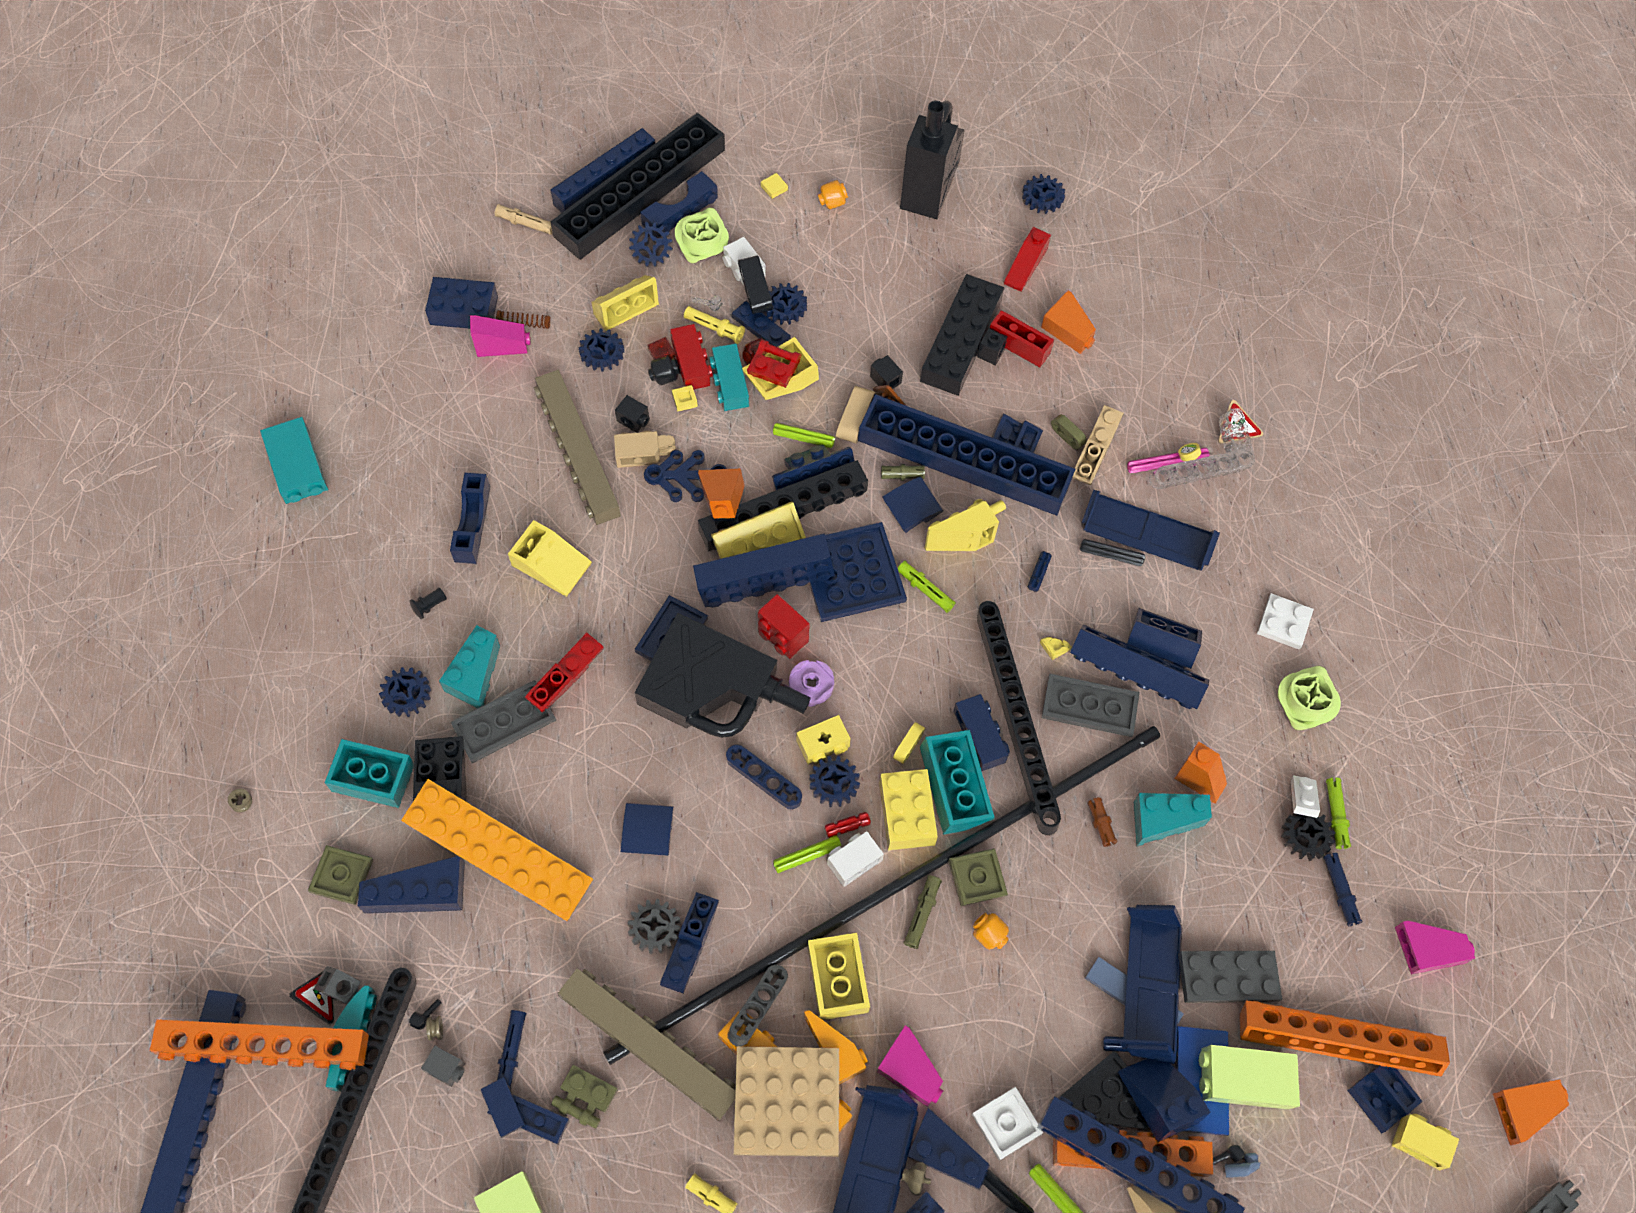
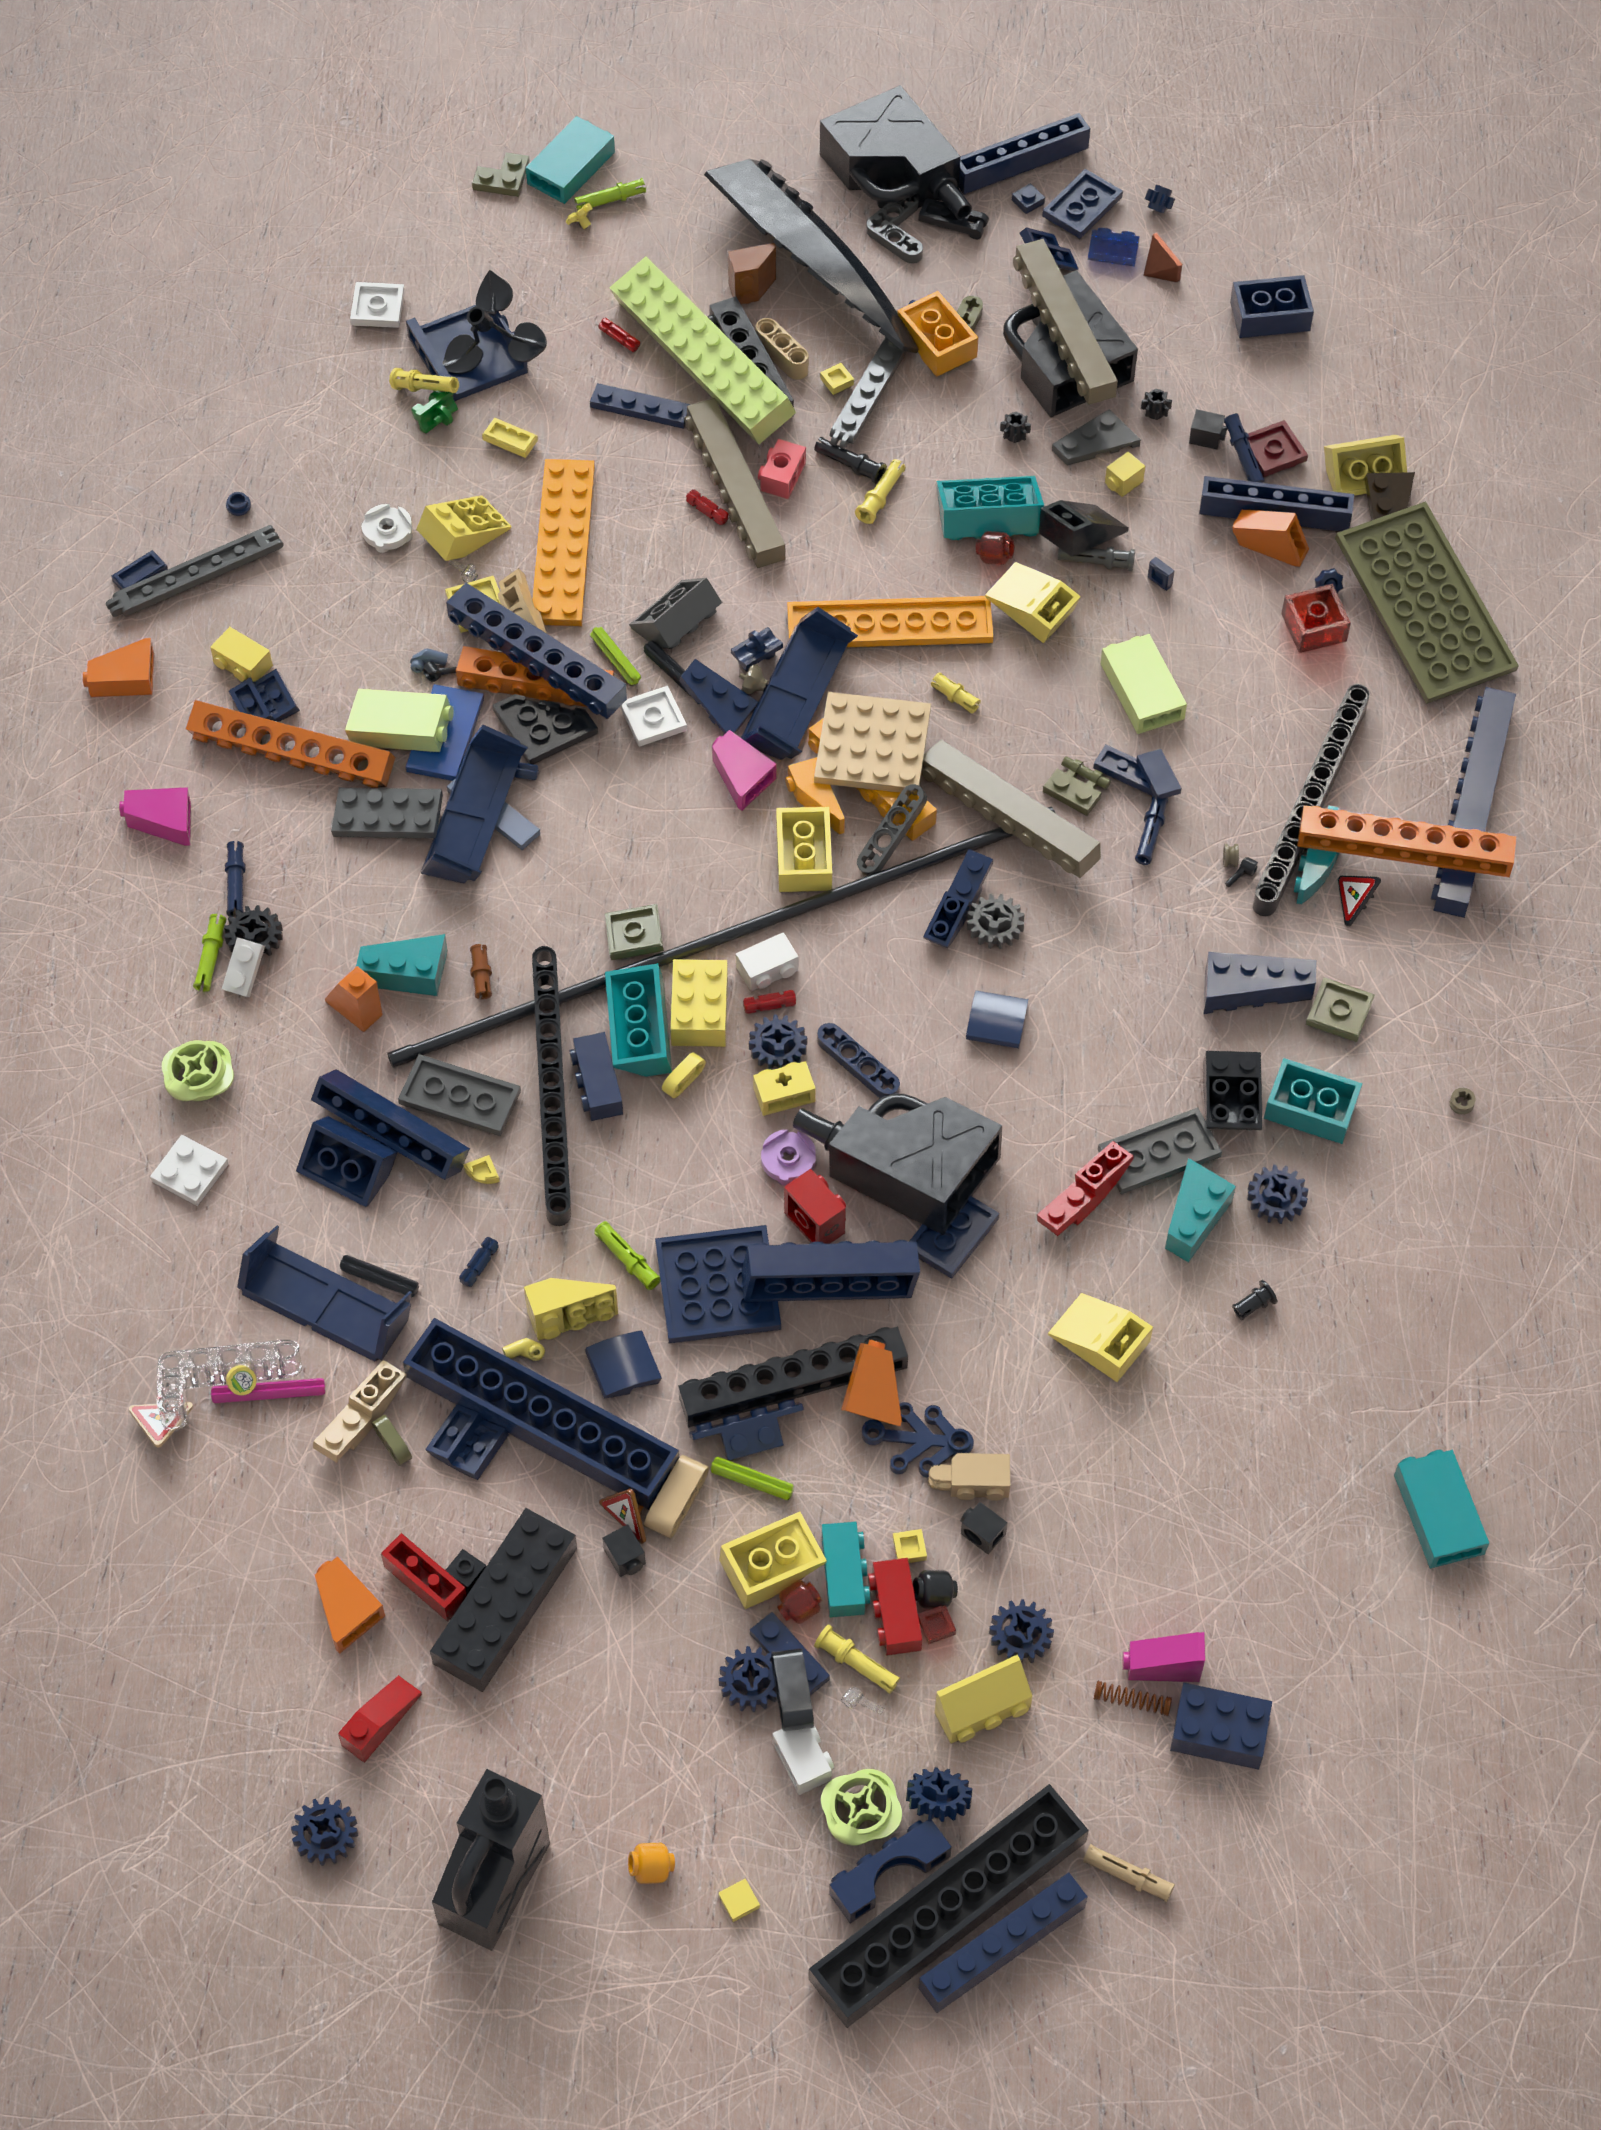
camera: 170 degrees left, 5 degrees down
dark grey brick [314,966,361,1004] -> none
light orange plate [401,779,594,921] -> none
dark grey brick [421,1045,465,1087] -> none
dark blue arch [450,472,490,564] -> none
dark tan brick [533,370,621,525] -> none
light yellow tile [711,502,806,559] -> none
red plate [747,339,801,388] -> none
lime axle [773,836,841,873] -> none
olive pin [881,464,925,481] -> none
olive pin [903,875,942,949] -> none
light orange head [972,913,1009,950] -> none
dark blue slope [1118,1059,1211,1142] -> none

